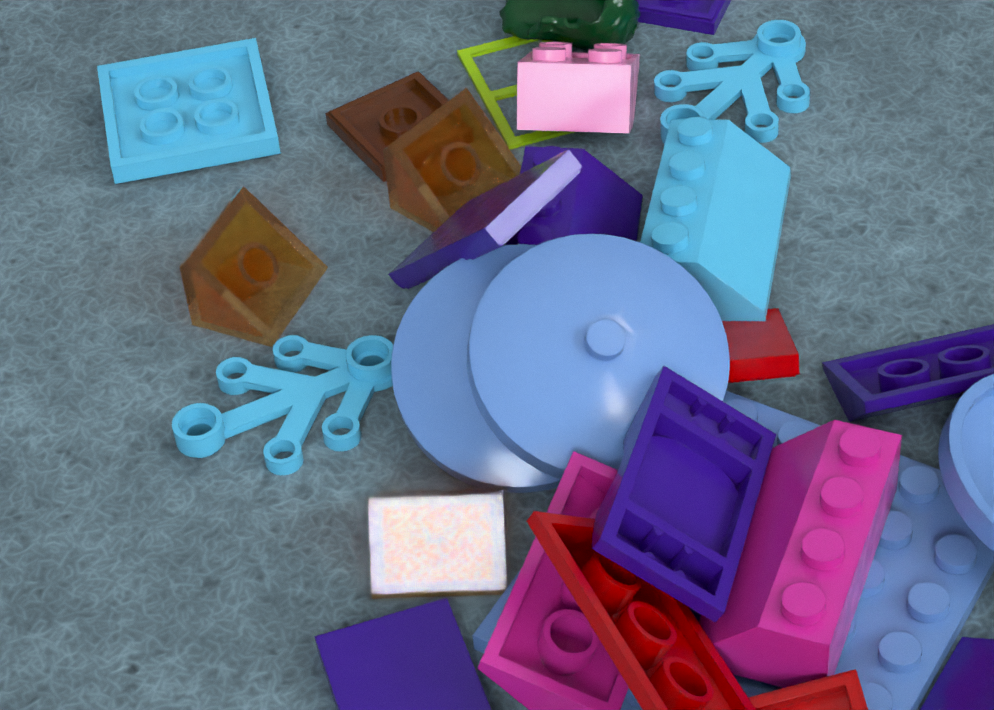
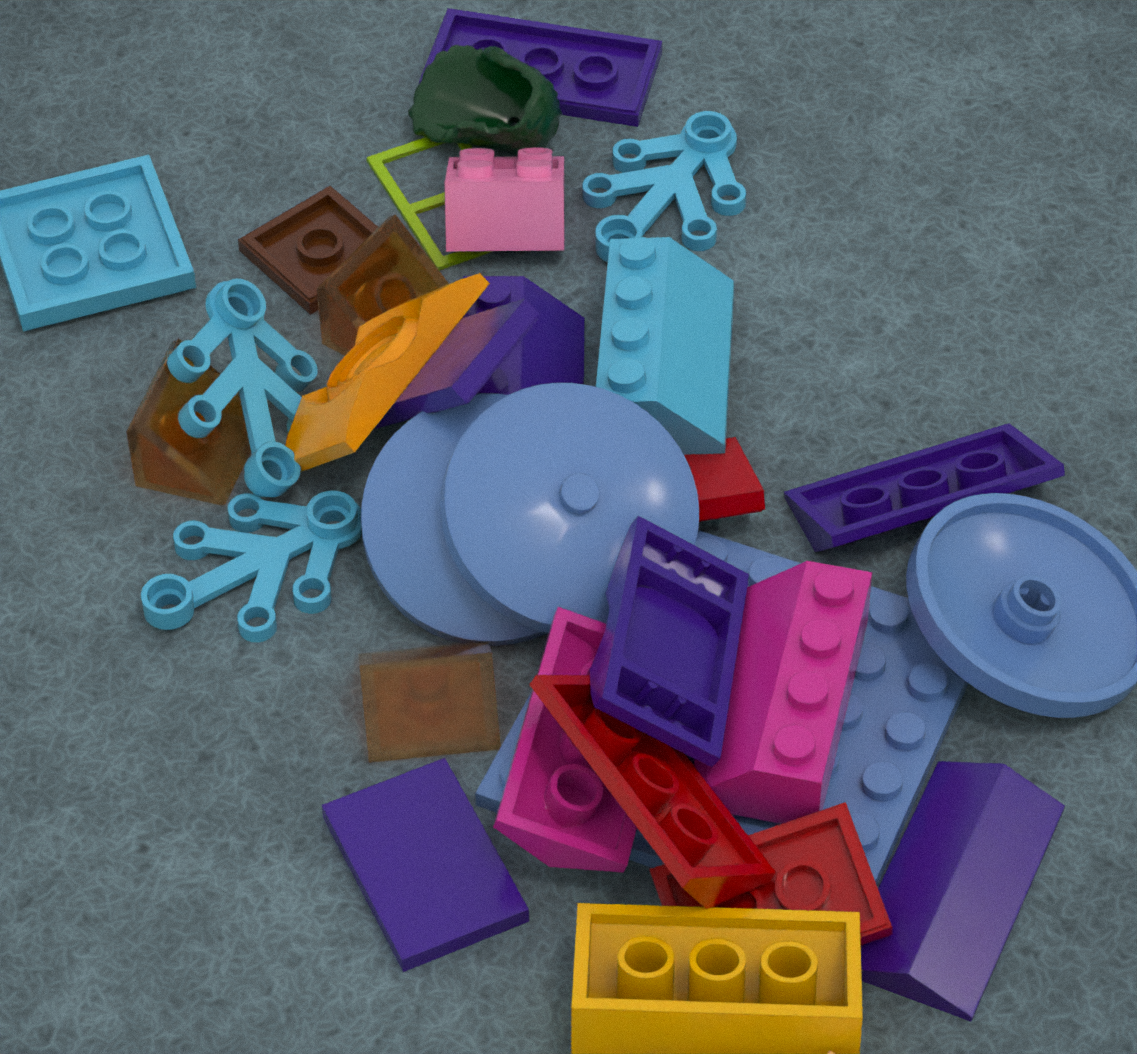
camera: 10 degrees left, 5 degrees up
none -> medium azure plant [167,279,318,498]
none -> light orange slope [285,273,490,472]

